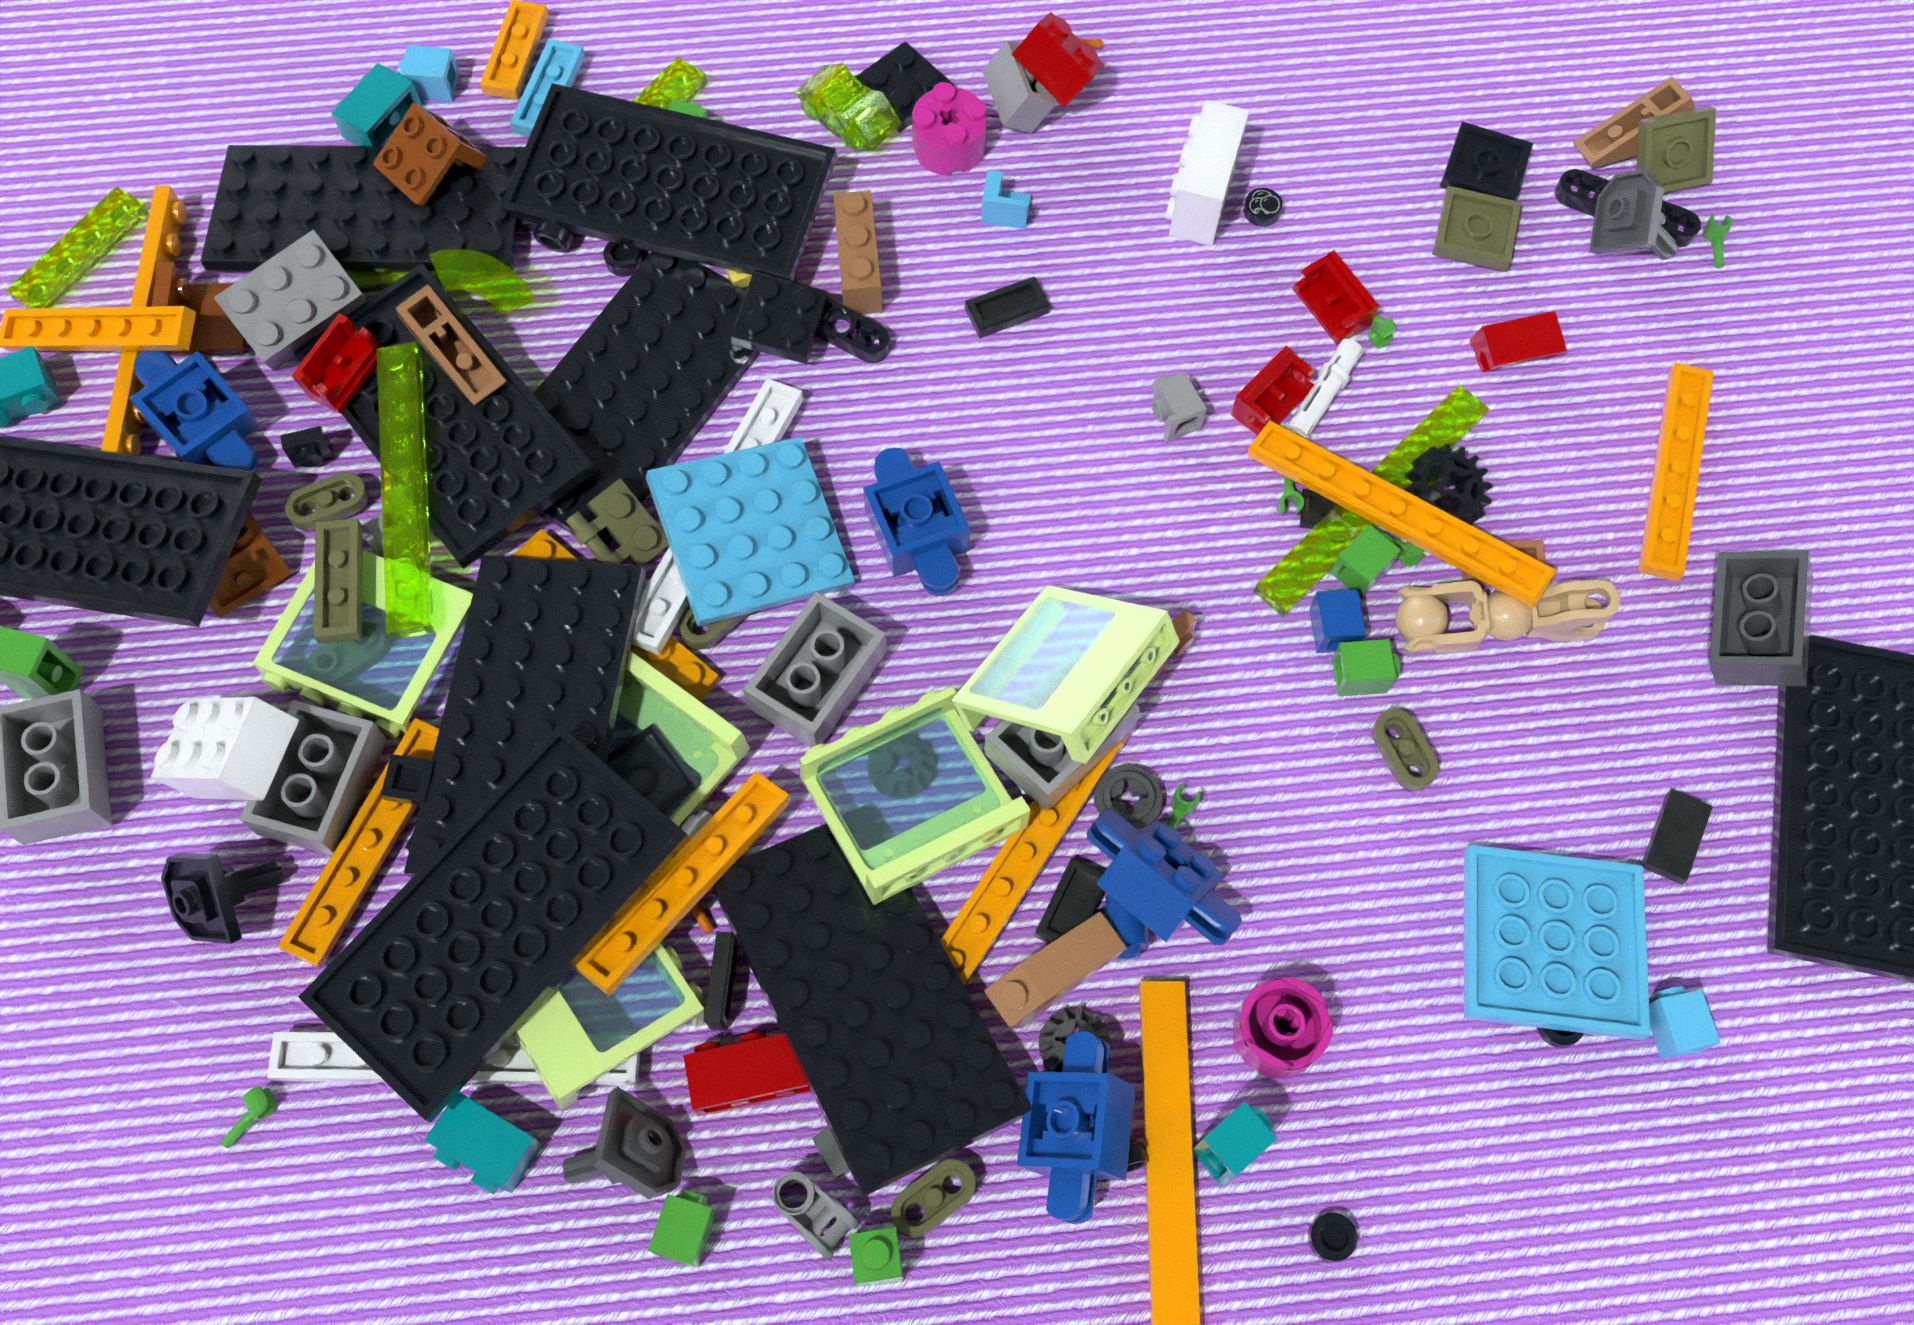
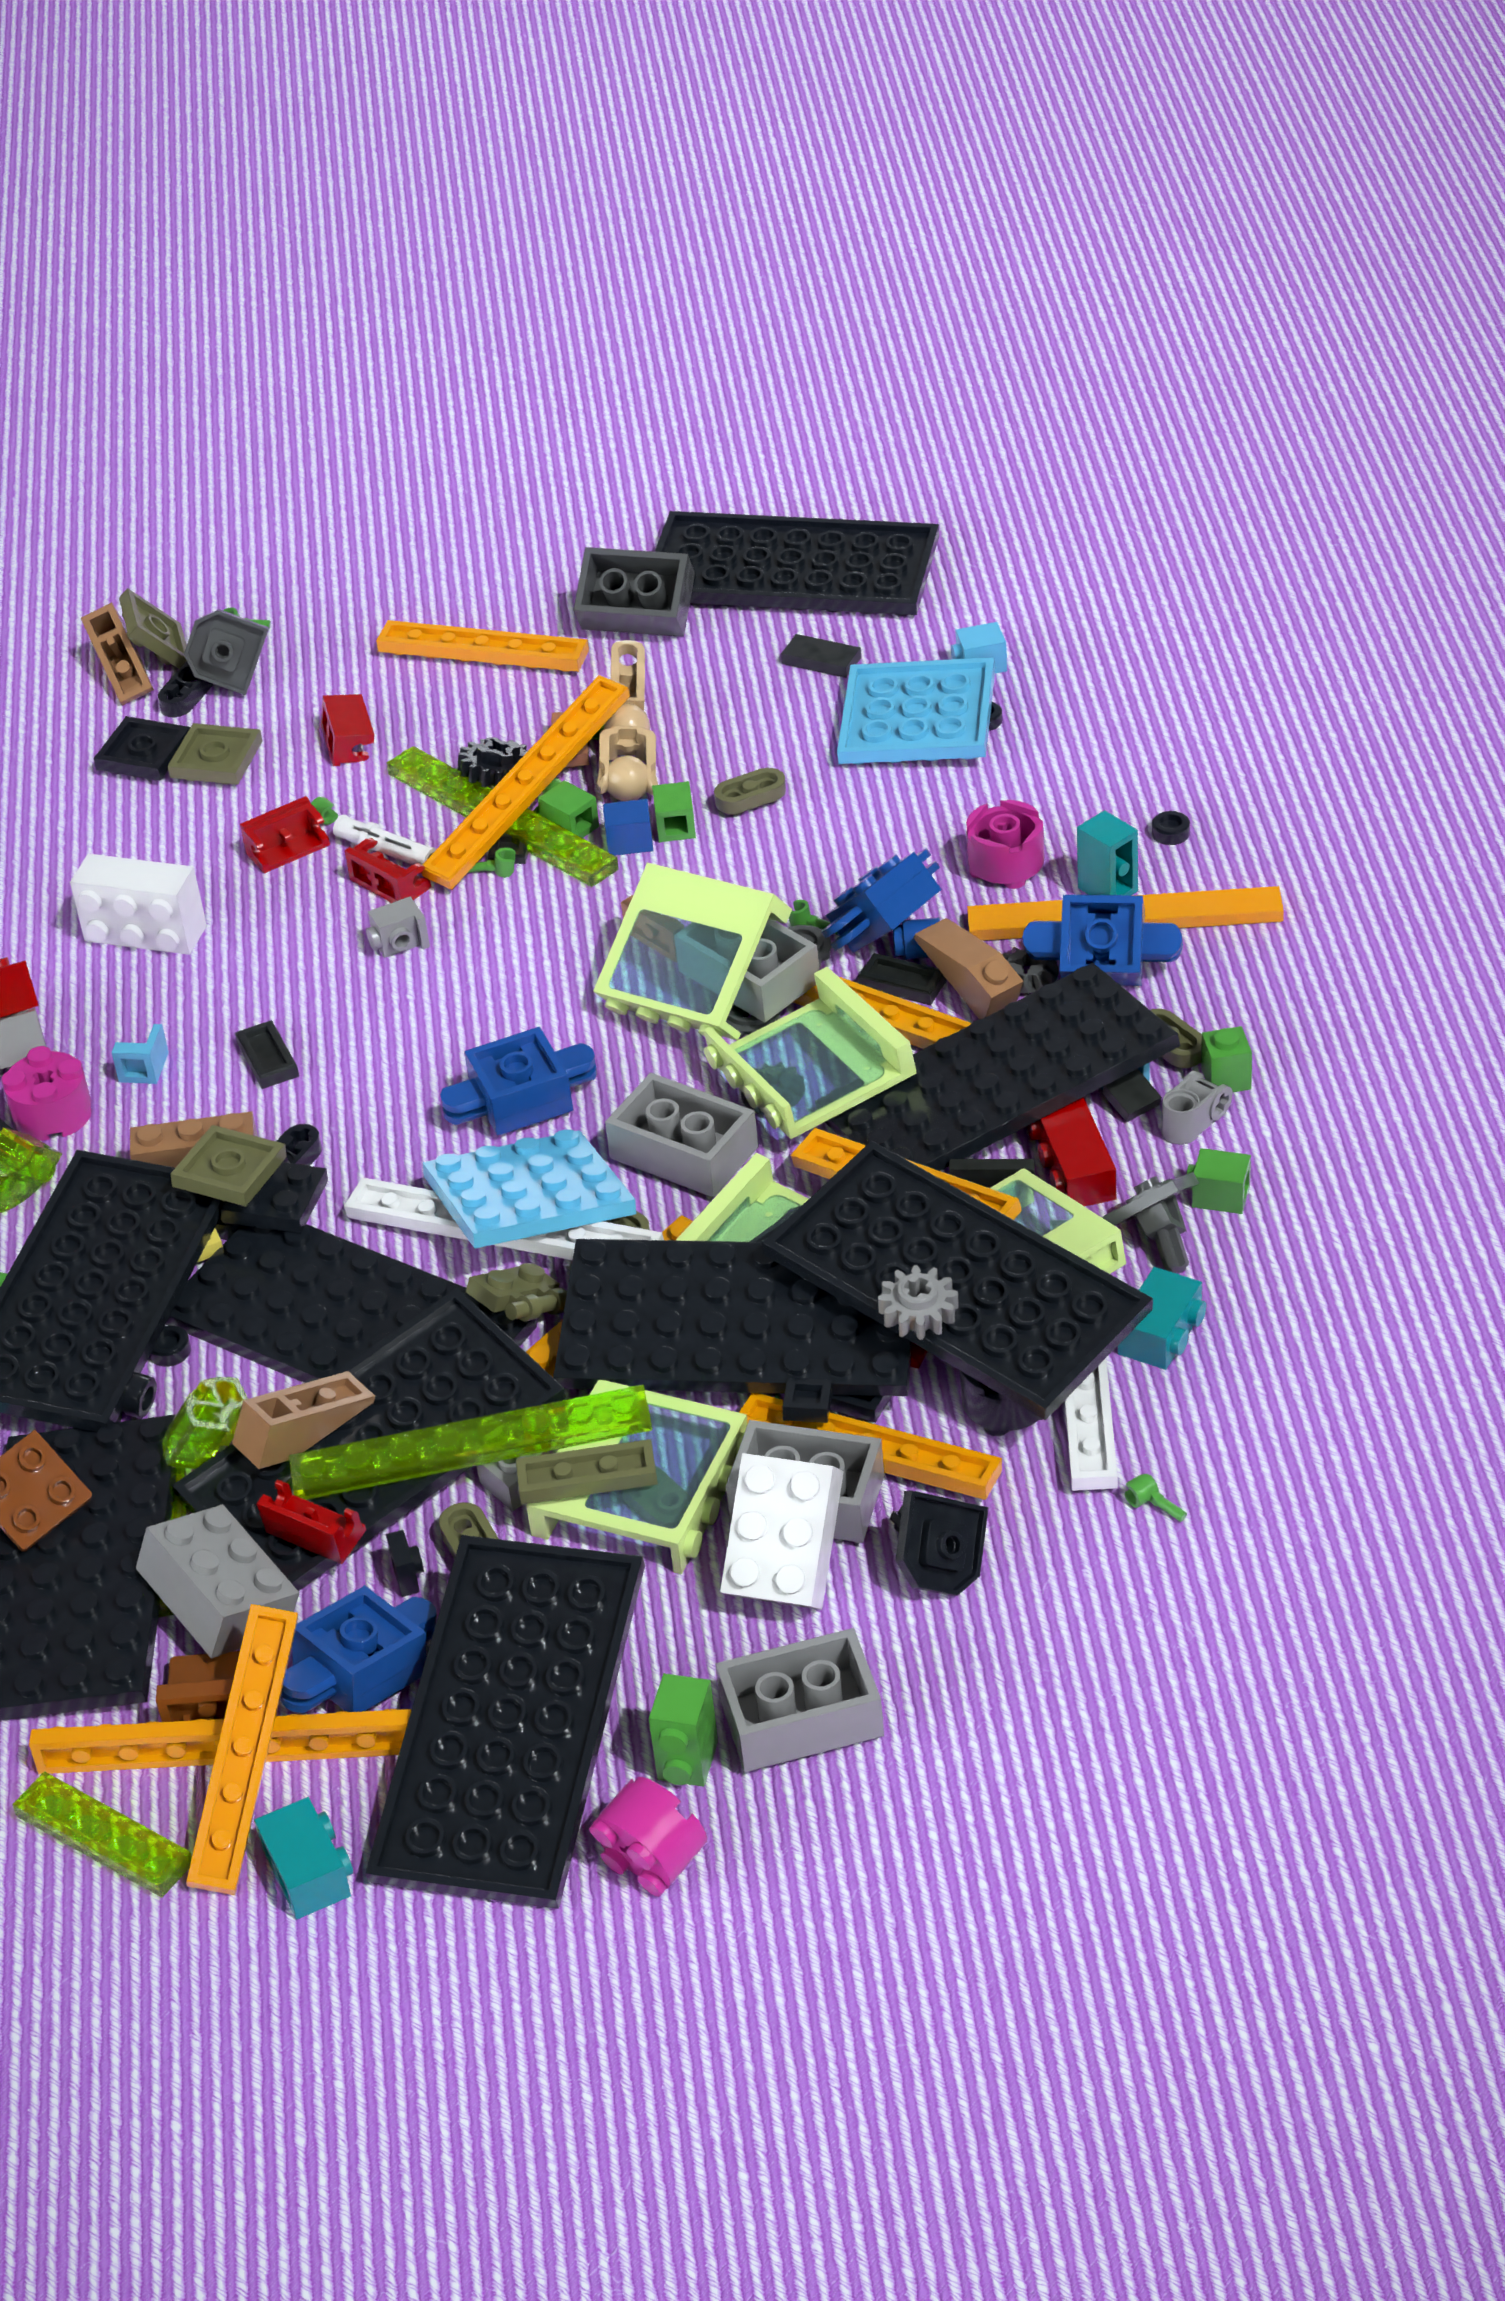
camera: 85 degrees left, 25 degrees down
none -> olive plate [171,1125,287,1206]
none -> light grey gear [878,1265,958,1340]

